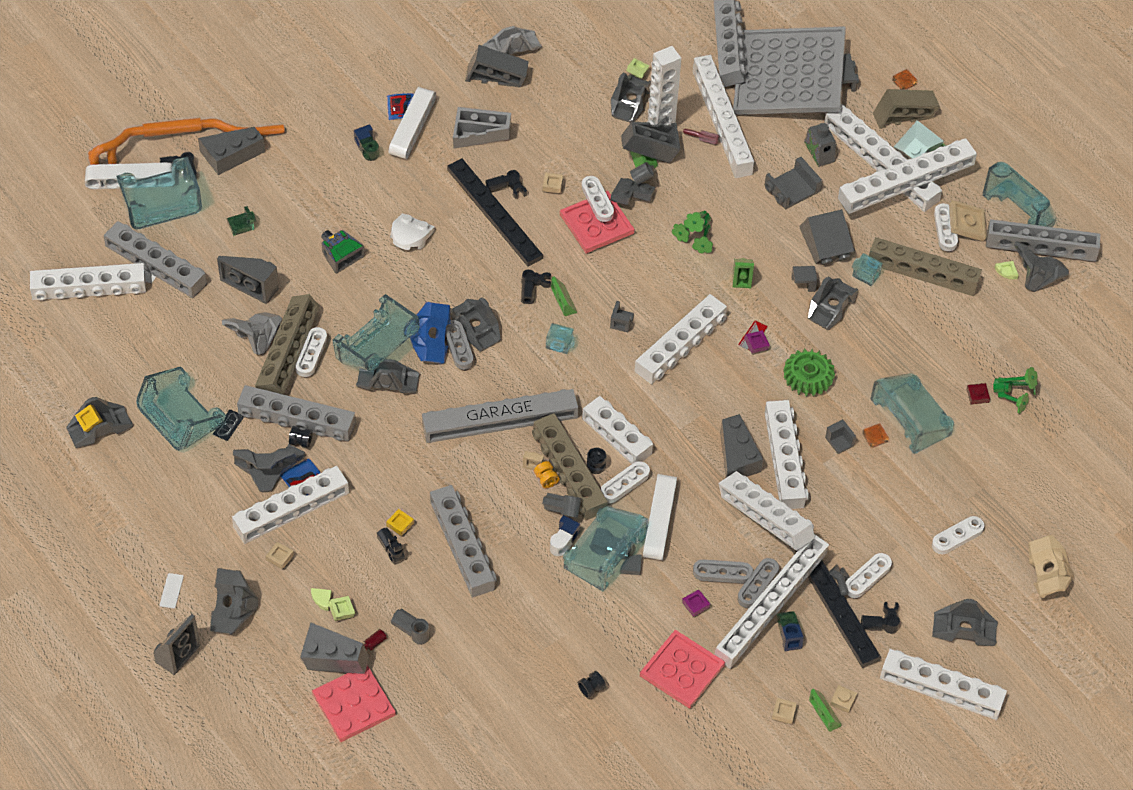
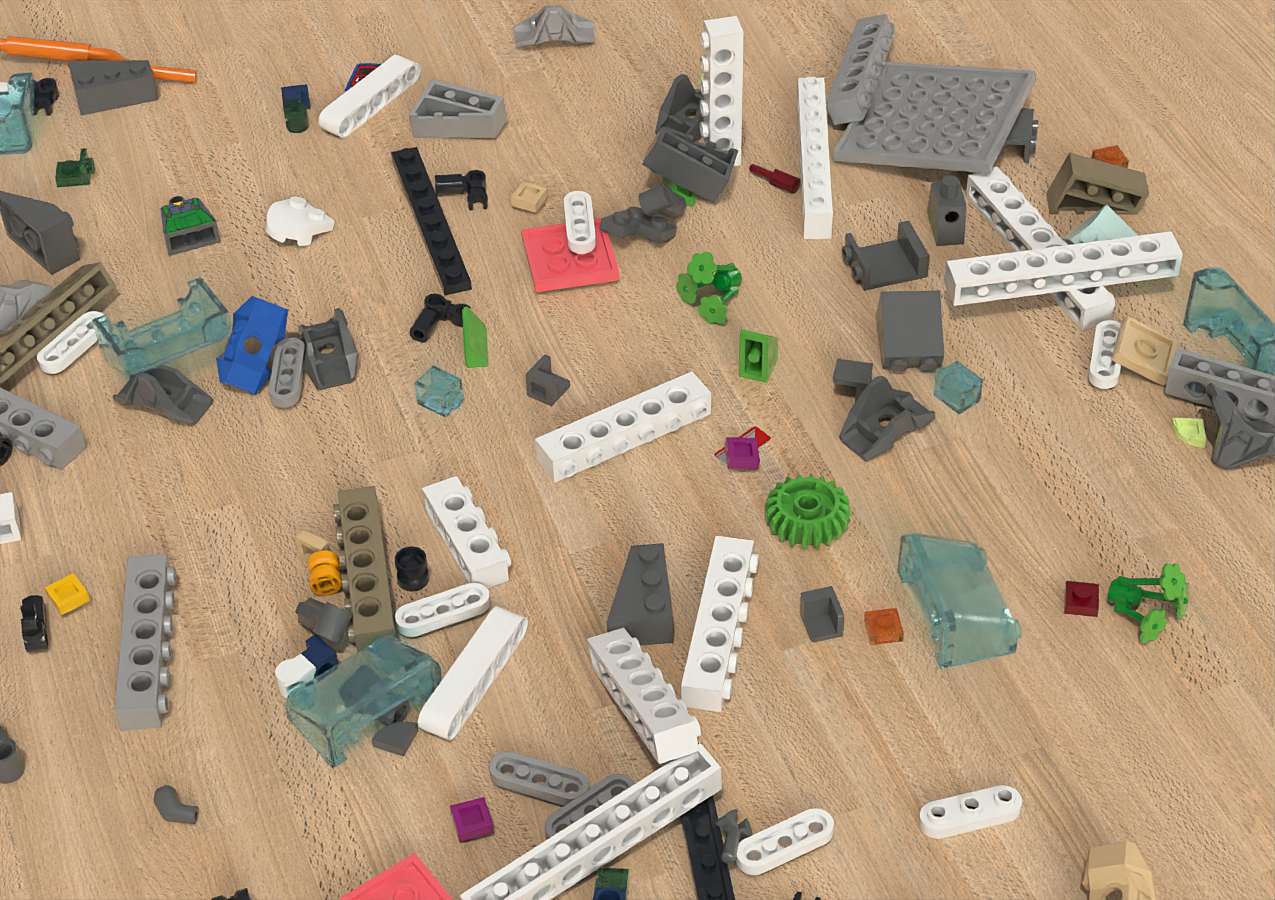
camera: 20 degrees right, 10 degrees down
light grey brick [422,389,578,443] -> none
dark grey wedge [465,45,529,87] -> none
dark tan brick [867,237,982,296] -> none
none -> dark grey arm [153,785,199,824]

